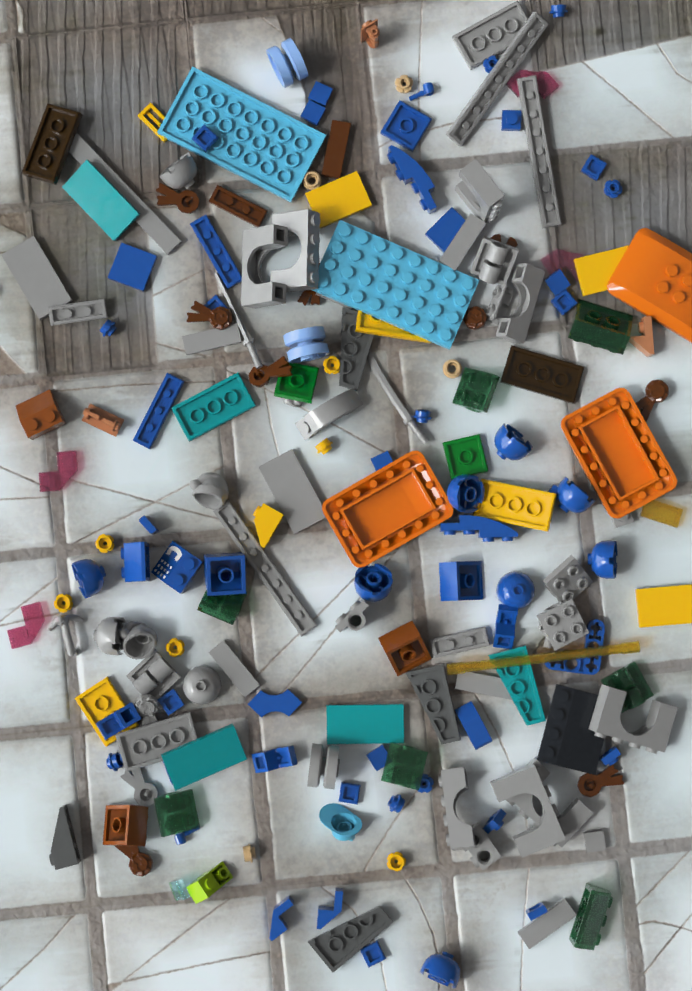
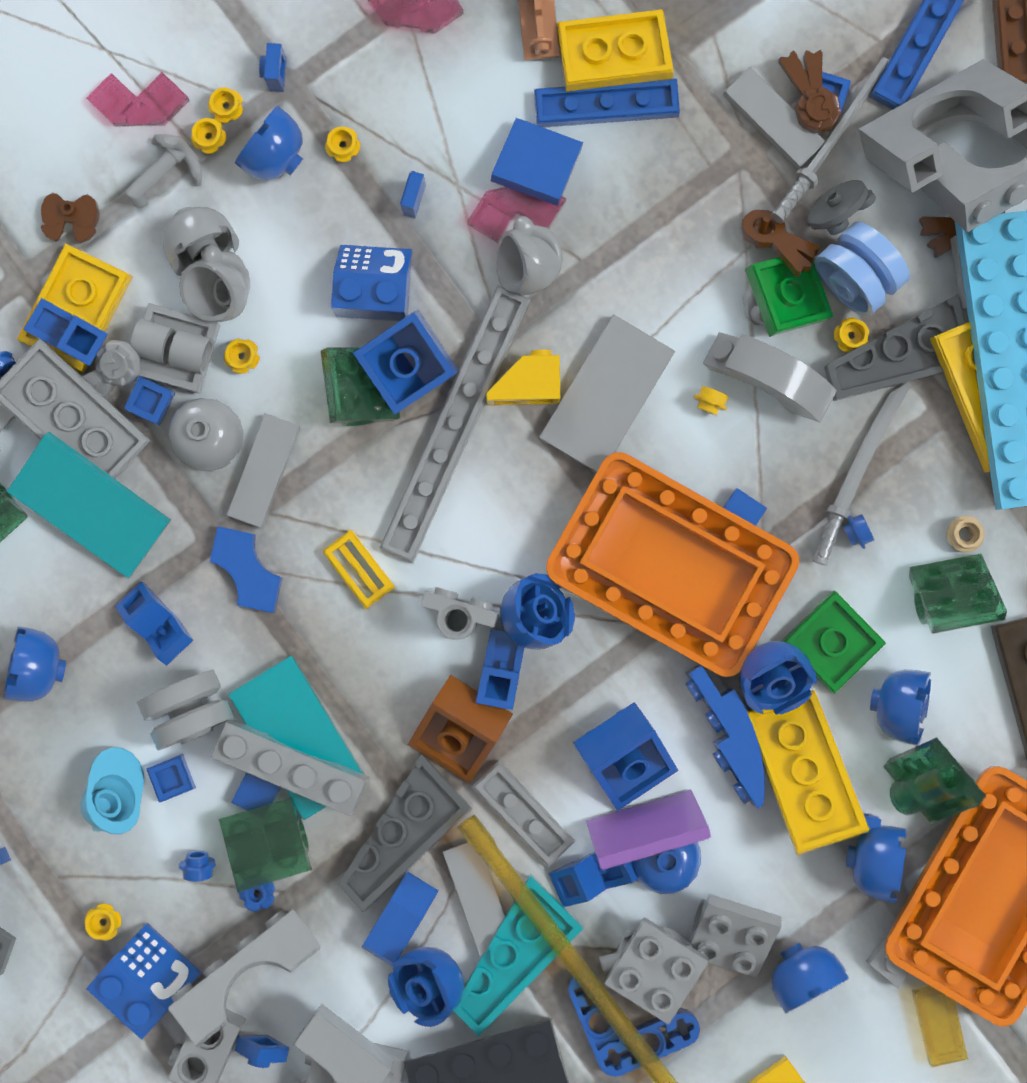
camera: 60 degrees right, 0 degrees up
blue slope [121,542,150,582] -> none
teal tile [171,372,256,442] -> none
none -> blue cylinder [3,626,66,702]
none -> reddish brown piece [41,193,100,243]
none -> blue slope [86,923,202,1040]
none -> yellow plate [208,87,243,123]
none -> light grey arch [211,720,369,816]
none -> blue plate [259,43,287,92]
none -> yellow tile [322,529,396,609]
none -> blue cylinder [388,947,464,1027]
none -> clear pink tile [467,187,566,243]
none -> blue slope [476,629,524,710]
none -> blue tile [490,118,583,206]
none -> yellow tile [557,9,674,92]
none -> medium lavender tile [586,790,711,870]
none -> dark grey piece [808,180,876,235]
none -> clear green plate [883,737,986,823]

